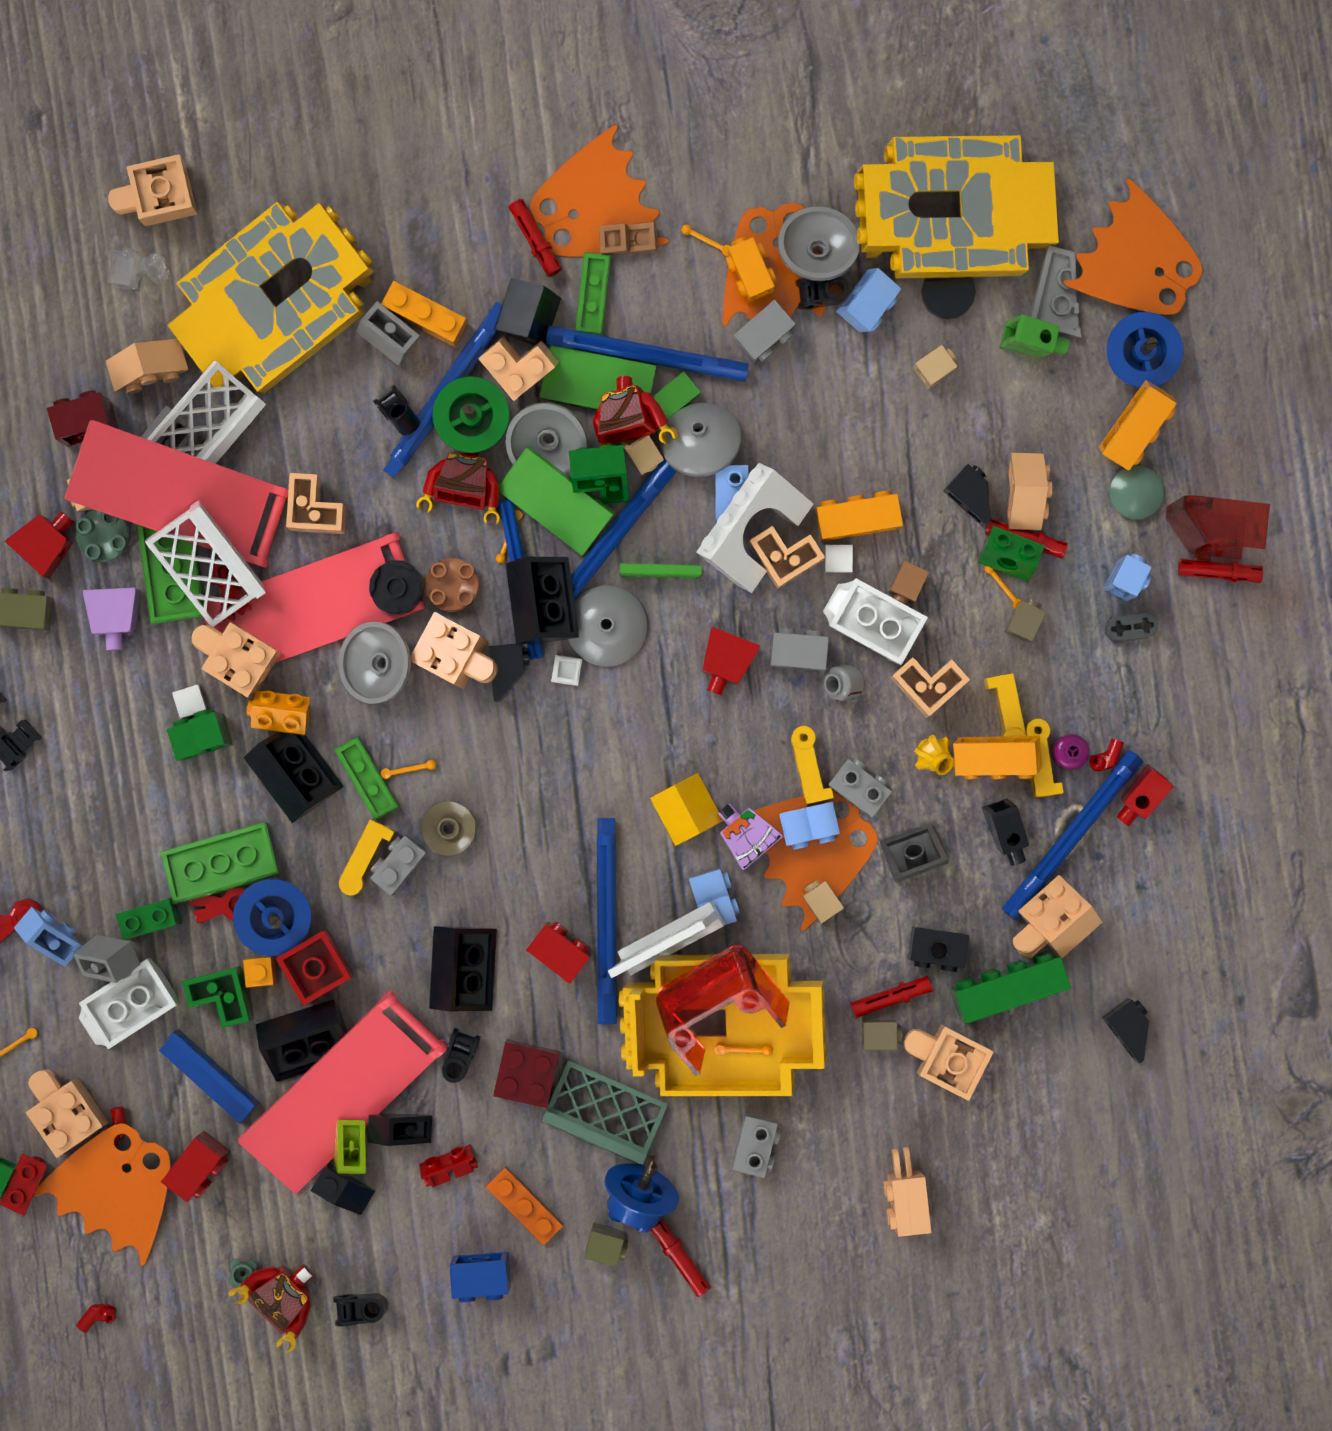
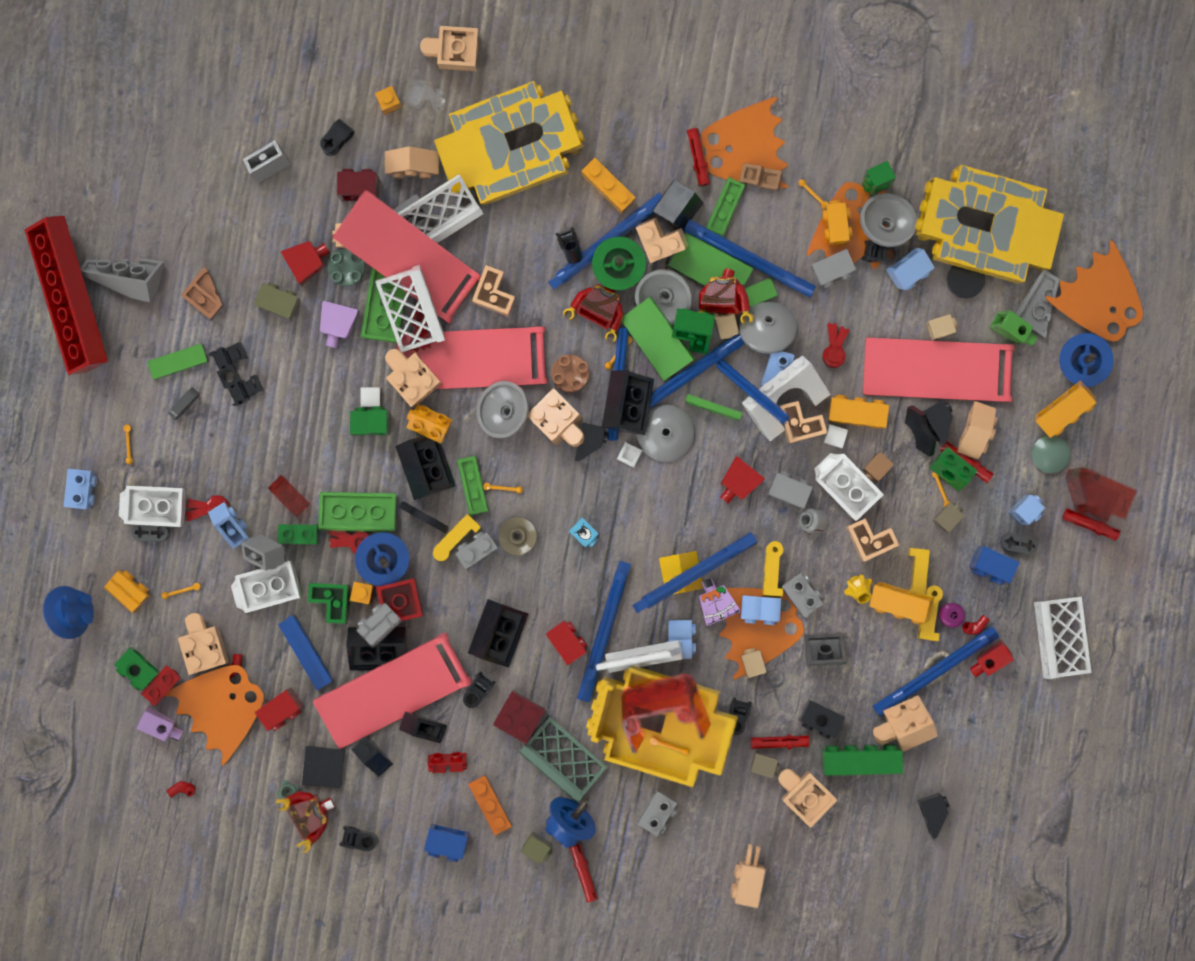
camera: 25 degrees right, 0 degrees up
lime slope [334,1120,366,1174] -> none
light grey brick [356,301,420,366] -> none
black tile [369,560,424,615] -> none
black torso [982,798,1029,866] -> none
none -> lavender torso [137,706,183,741]
none -> clear red slope [268,475,310,517]
none -> black tile [302,746,345,788]
none -> black piece [320,119,355,156]
none -> light grey brick [357,603,402,647]
none -> light orange brick [375,86,402,115]
none -> black tile [399,501,449,534]
none -> medium azure brick [569,518,599,548]
none -> blue piece [633,532,757,613]
none -> blue axle [716,360,790,424]
none -> black piece [729,697,752,735]
none -> red piece [822,323,849,368]
none -> green brick [862,161,896,196]
none -> coral flag [863,338,1015,402]
none -> black tile [905,405,937,457]
none -> blue brick [969,546,1020,585]
none -> white fence [1034,597,1092,679]

